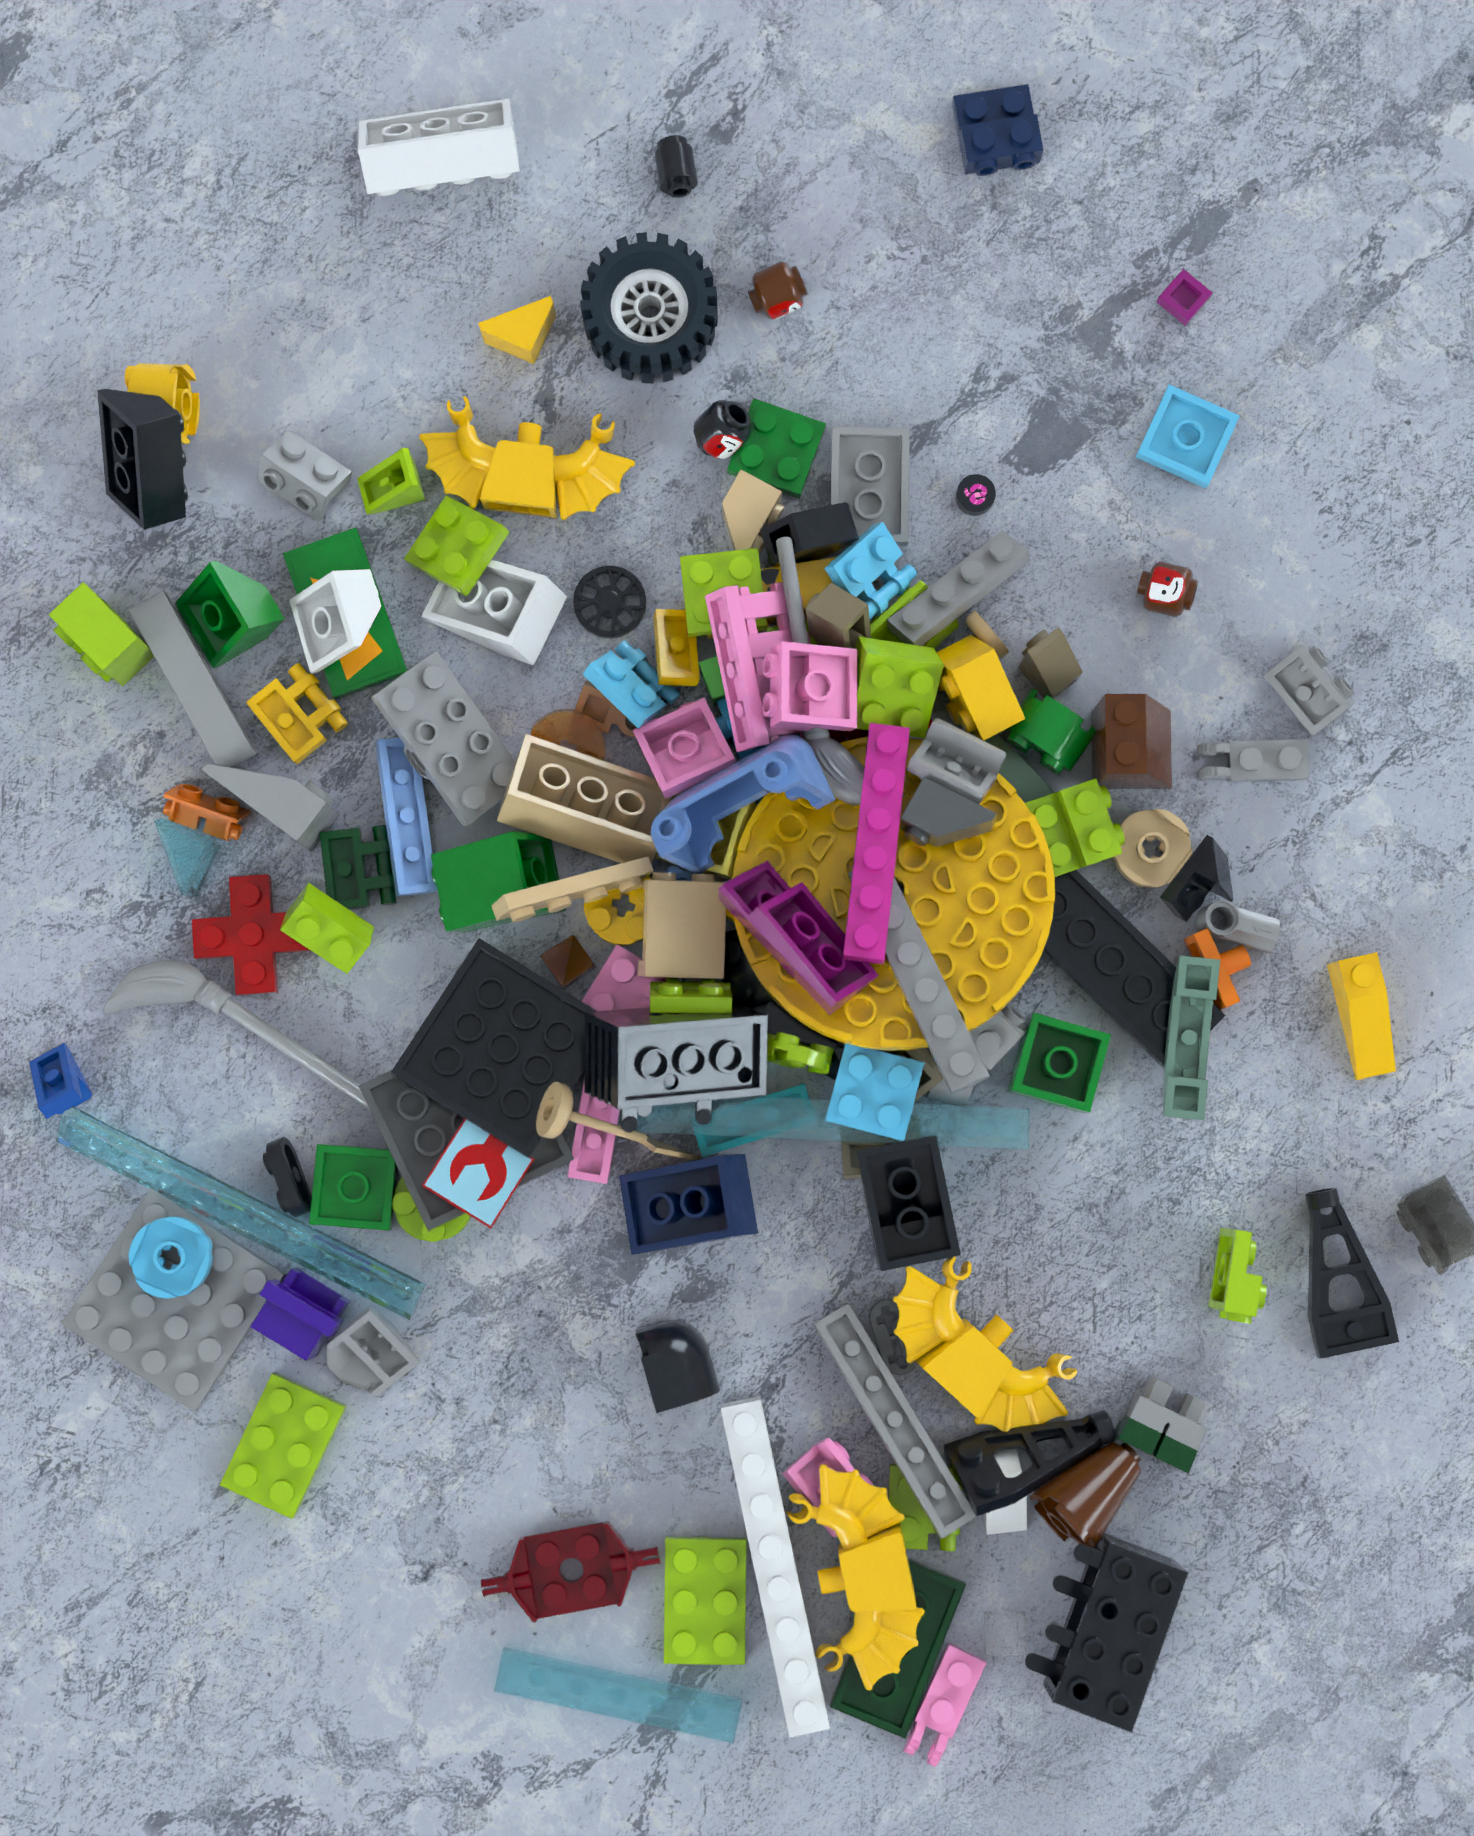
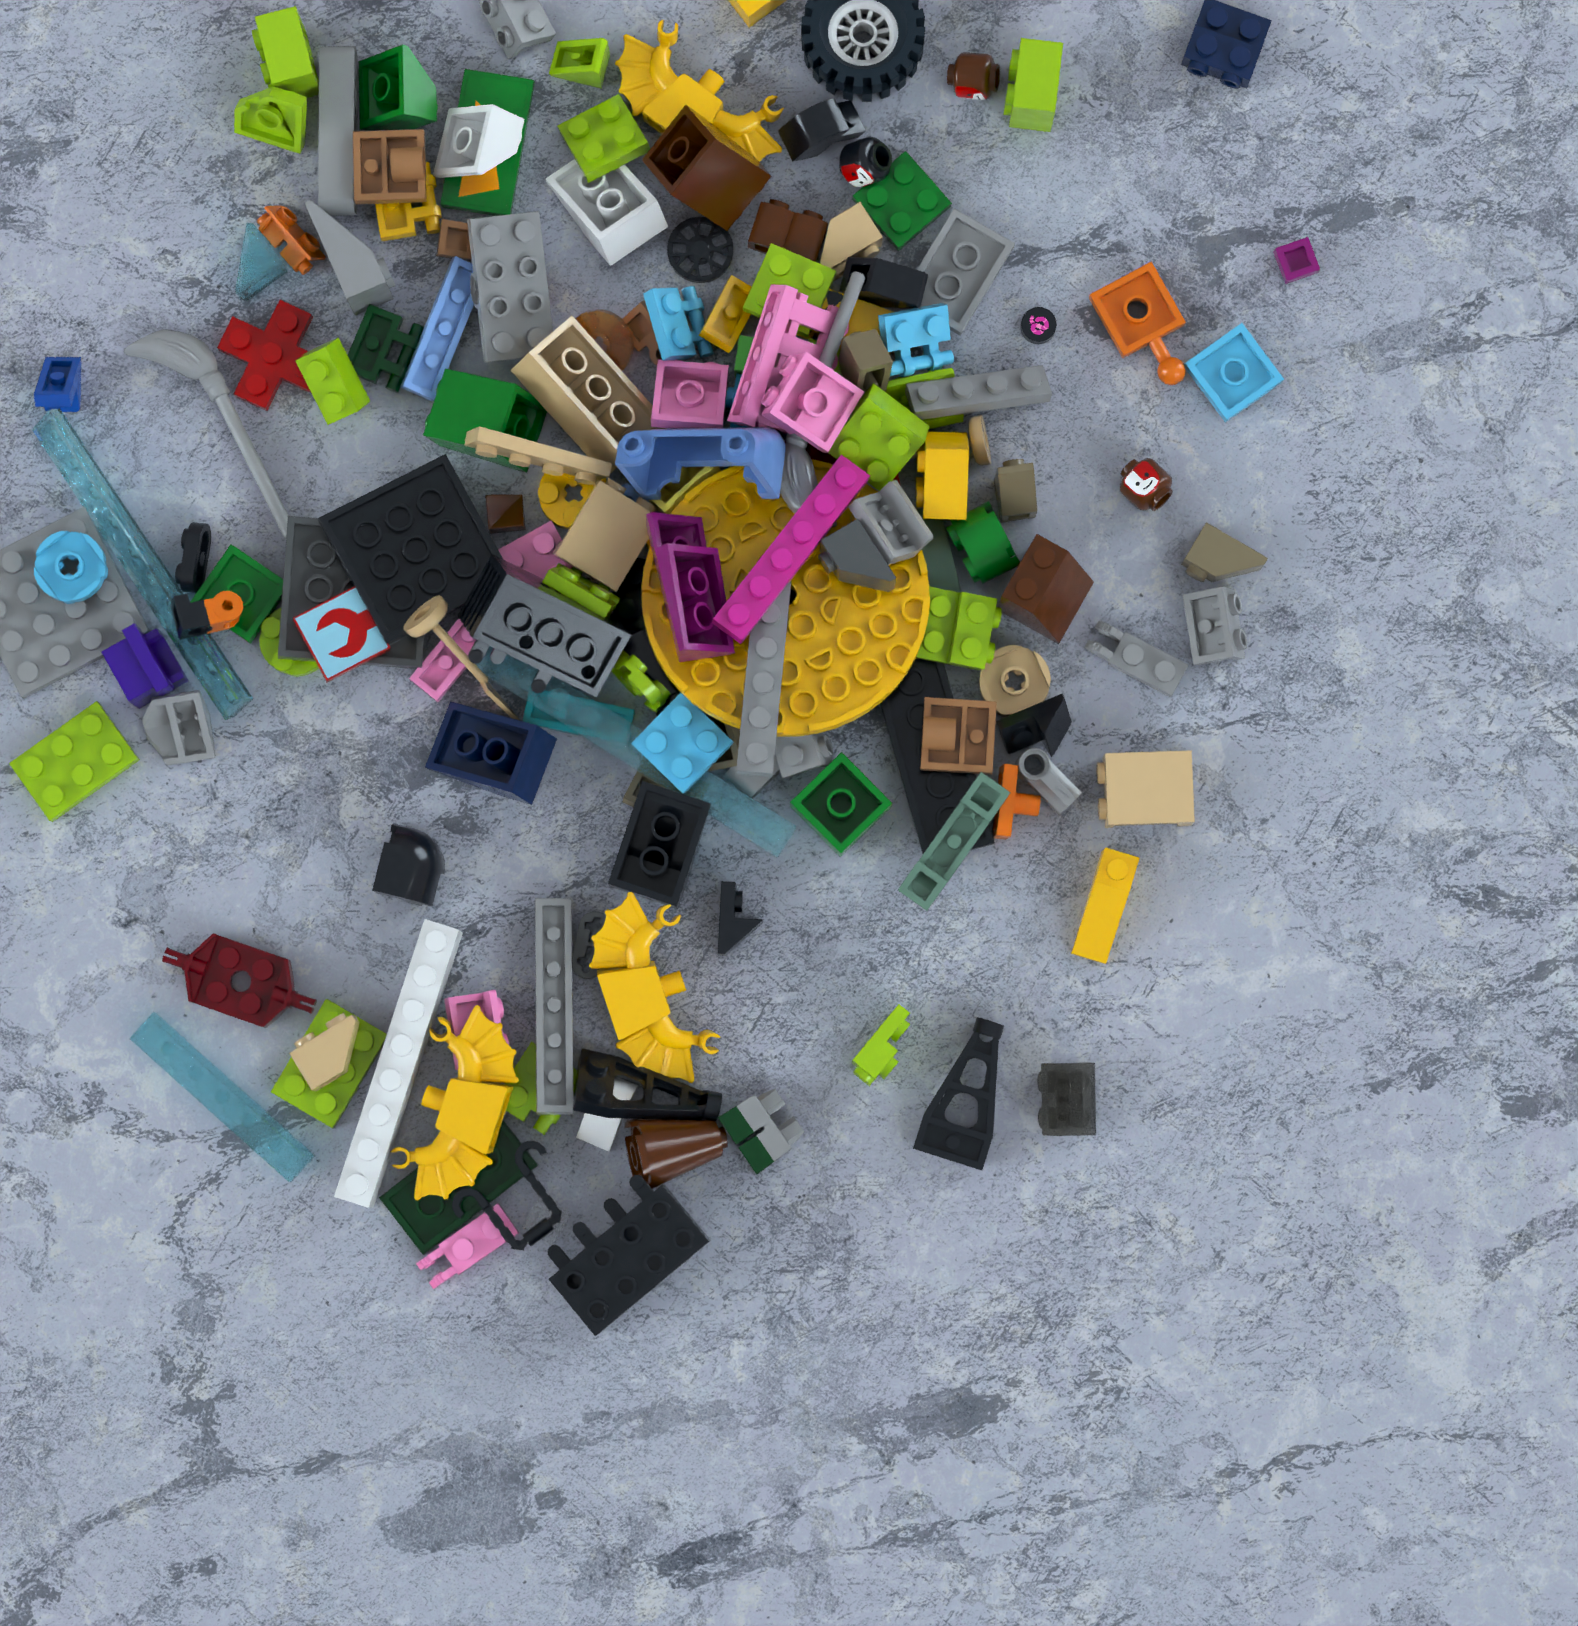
camera: 30 degrees right, 0 degrees up
none -> leg [170,591,243,640]
none -> lime plate [234,86,307,154]
none -> tan slope [289,1013,360,1091]
none -> medium nougat plate [353,129,427,205]
none -> medium nougat plate [436,219,472,262]
none -> black piece [452,1141,562,1251]
none -> reddish brown slope [642,105,772,231]
none -> black slope [718,881,763,956]
none -> reddish brown brick [748,199,828,262]
none -> black brick [778,98,866,162]
none -> medium nougat plate [920,697,997,775]
none -> lime brick [1003,38,1063,132]
none -> orange plate [1089,261,1186,385]
none -> tan panel [1096,750,1195,828]
none -> dark tan slope [1181,522,1268,582]

